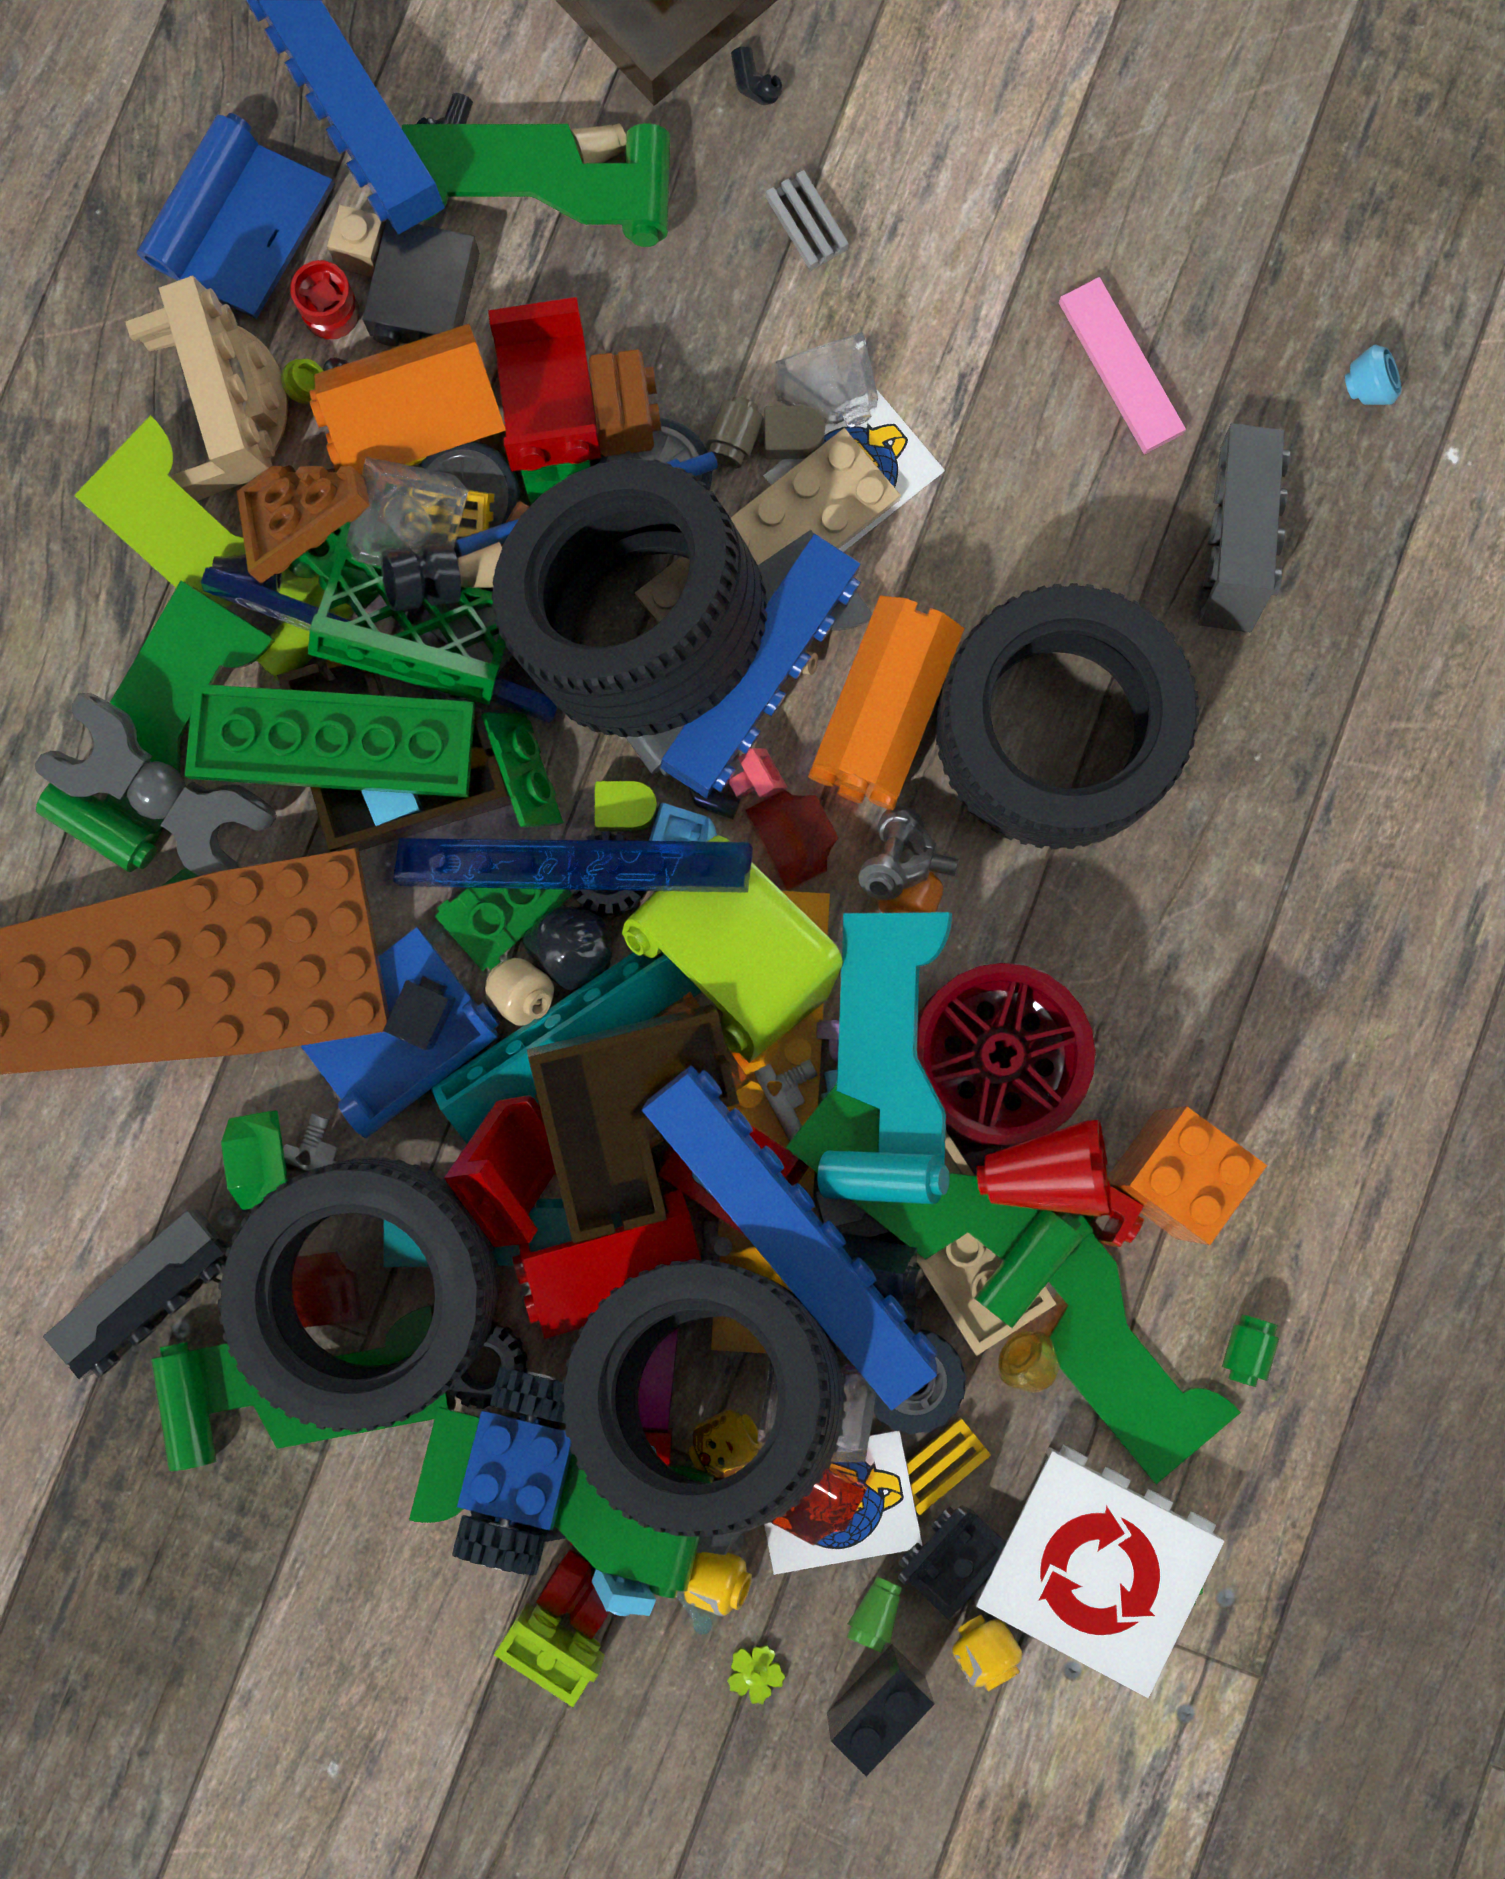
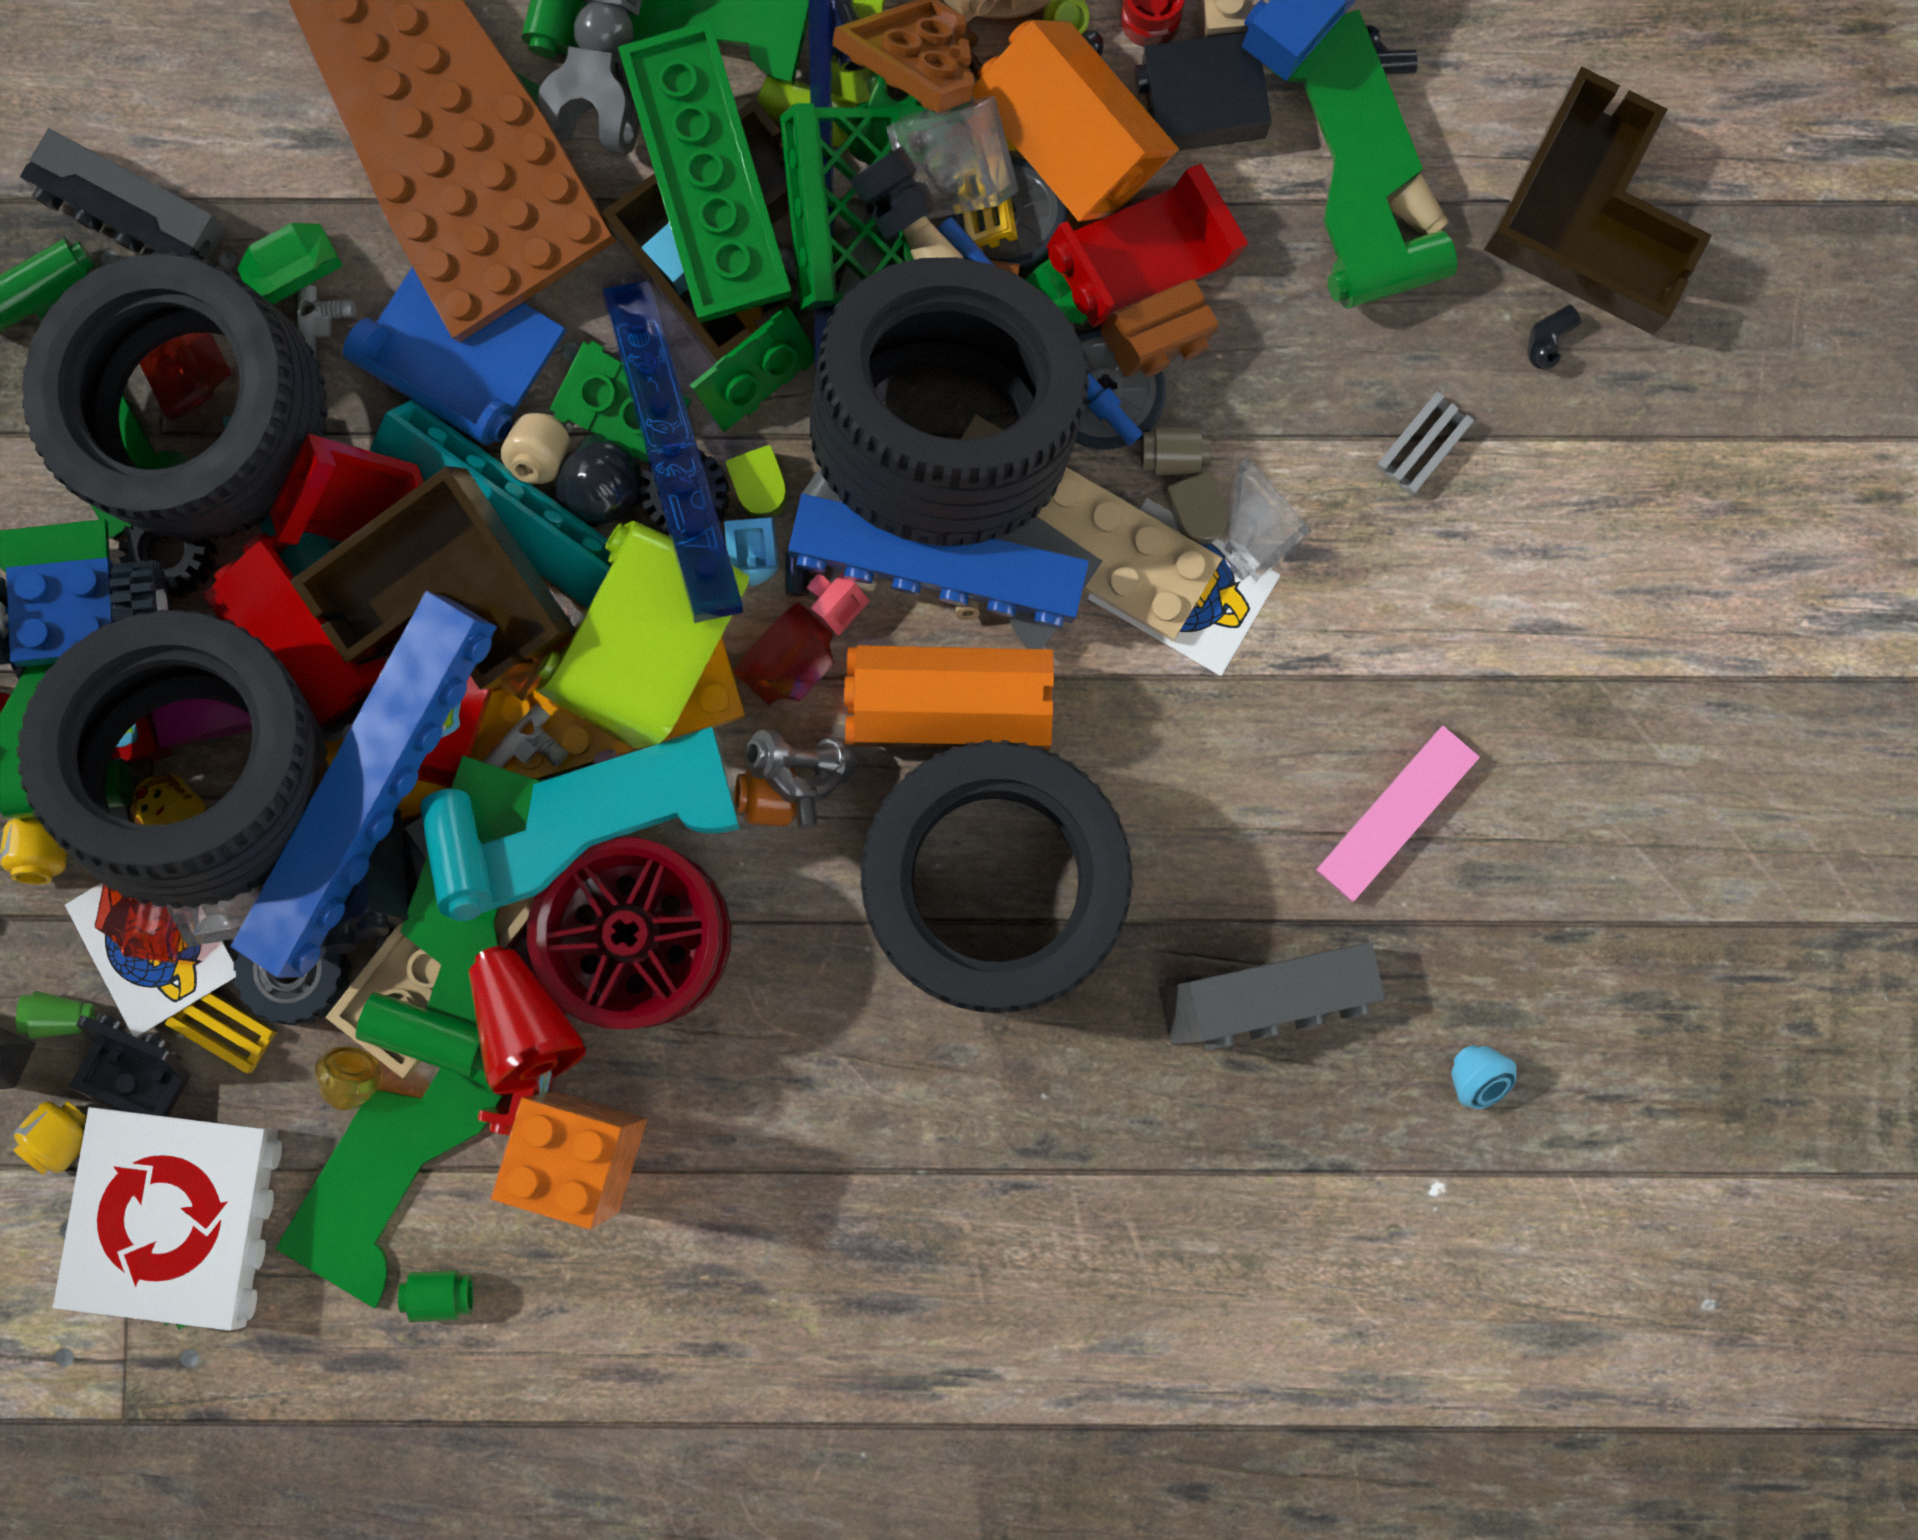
camera: 75 degrees right, 0 degrees up
black brick [383,975,456,1050] -> none

